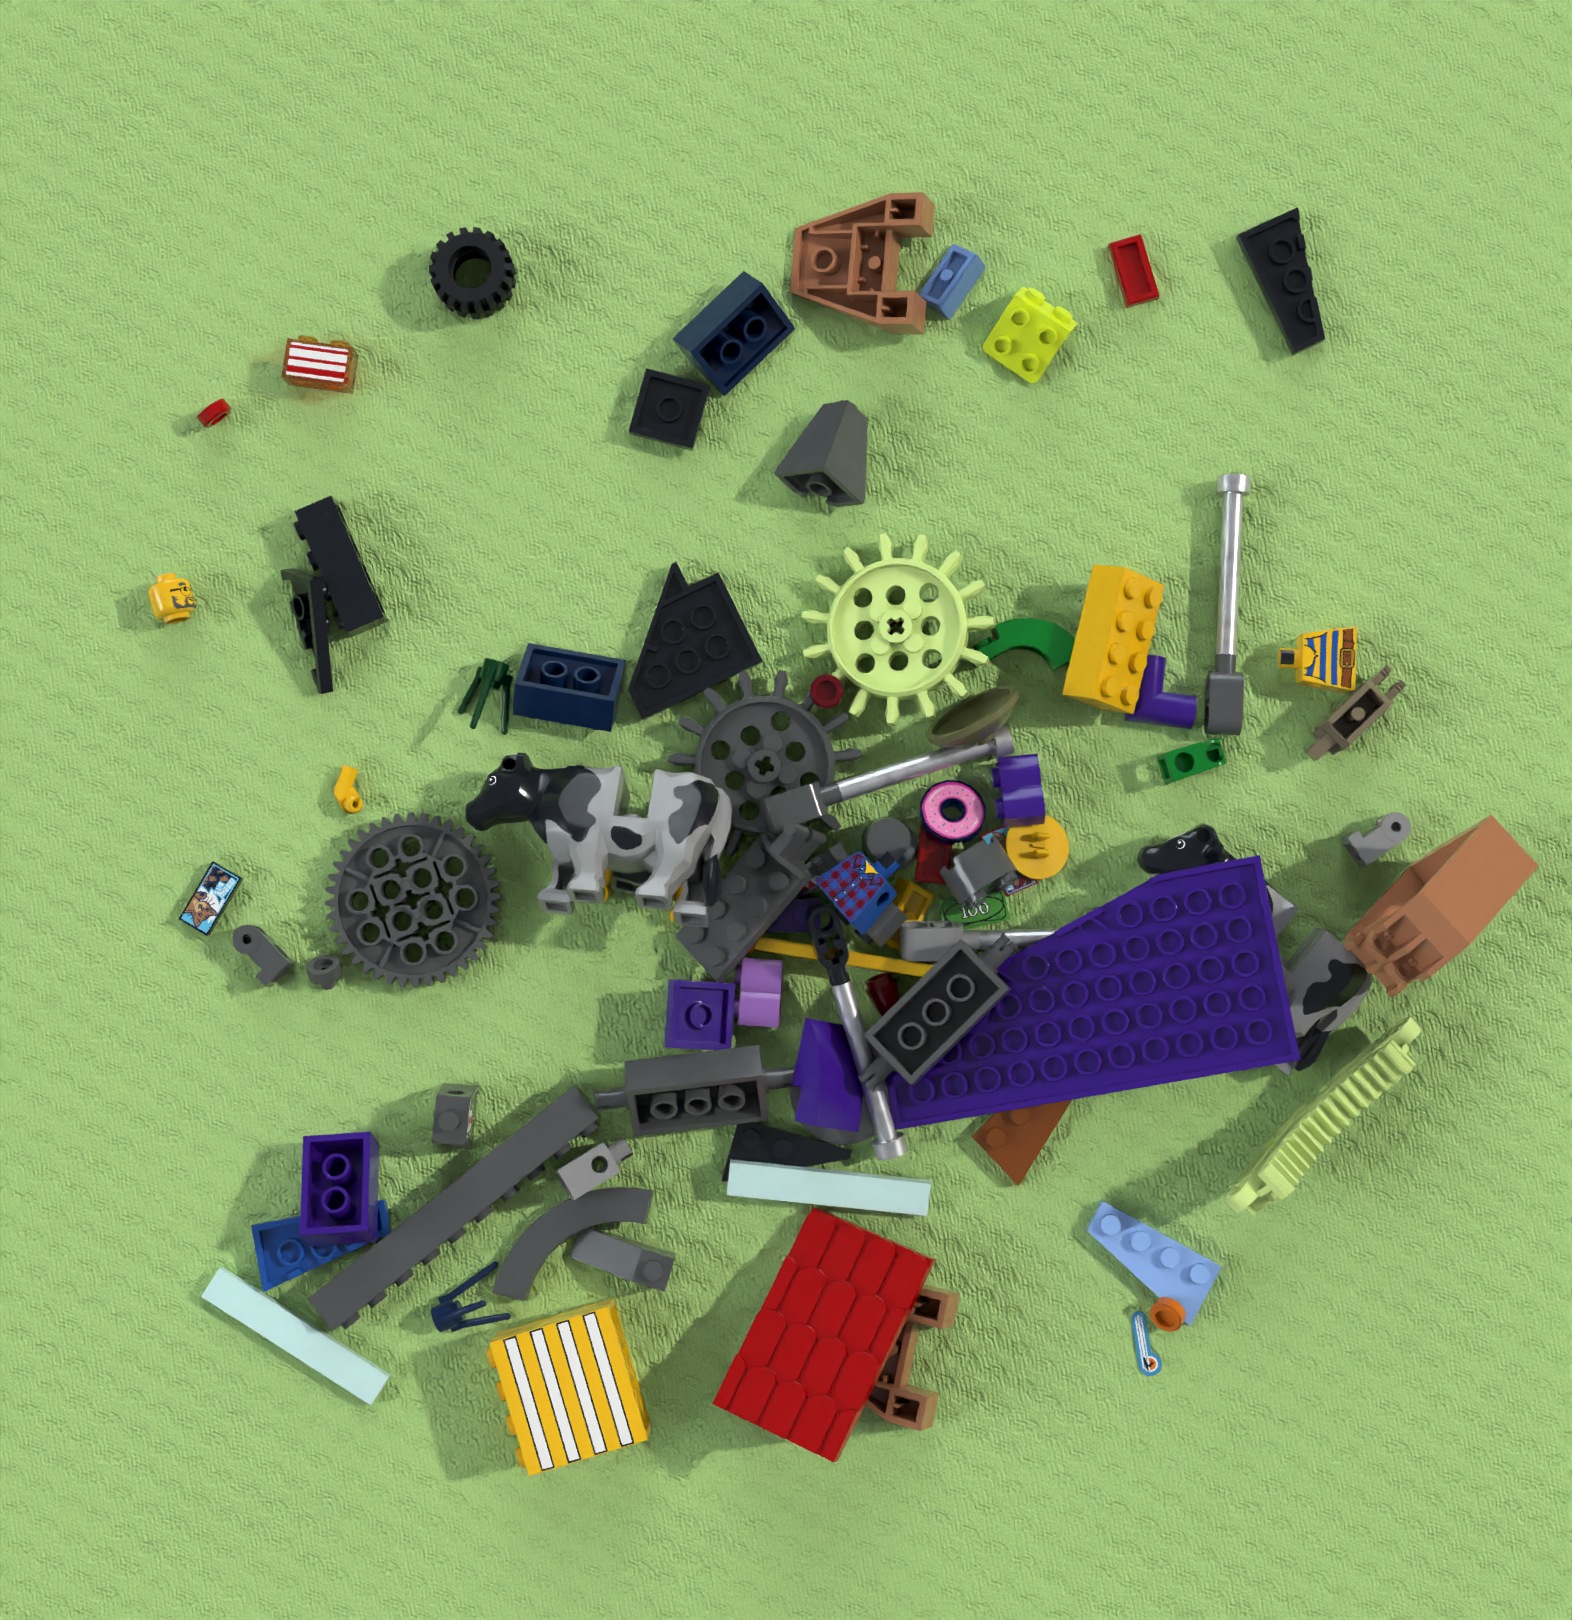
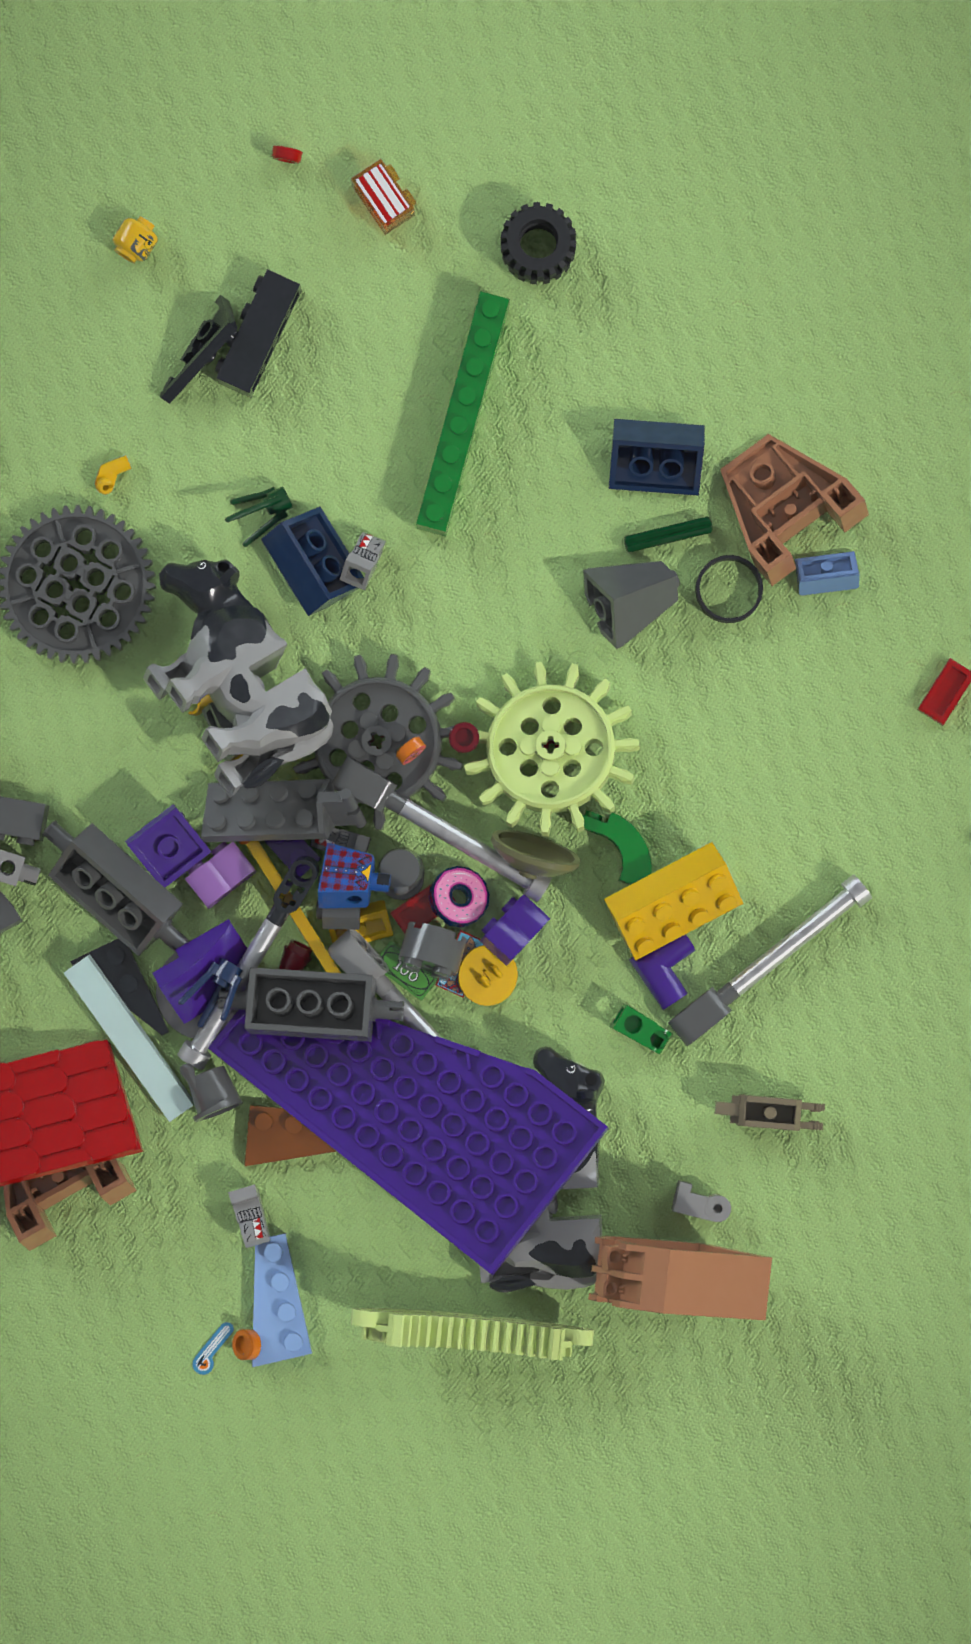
camera: 50 degrees right, 0 degrees up
black wing [628,562,763,721] -> none
black plate [629,368,710,451] -> none
neon yellow bracket [983,286,1078,383] -> none
torso [1277,627,1357,694] -> none
none -> dark blue plant [178,958,243,1028]
none -> dark grey hat [180,1063,243,1122]
none -> light grey leg [228,1184,270,1248]
none -> light grey leg [340,532,386,590]
none -> orange tile [396,737,426,765]
none -> green brick [416,291,510,537]
none -> dark green axle [624,516,713,553]
none -> black tyre [695,555,763,623]

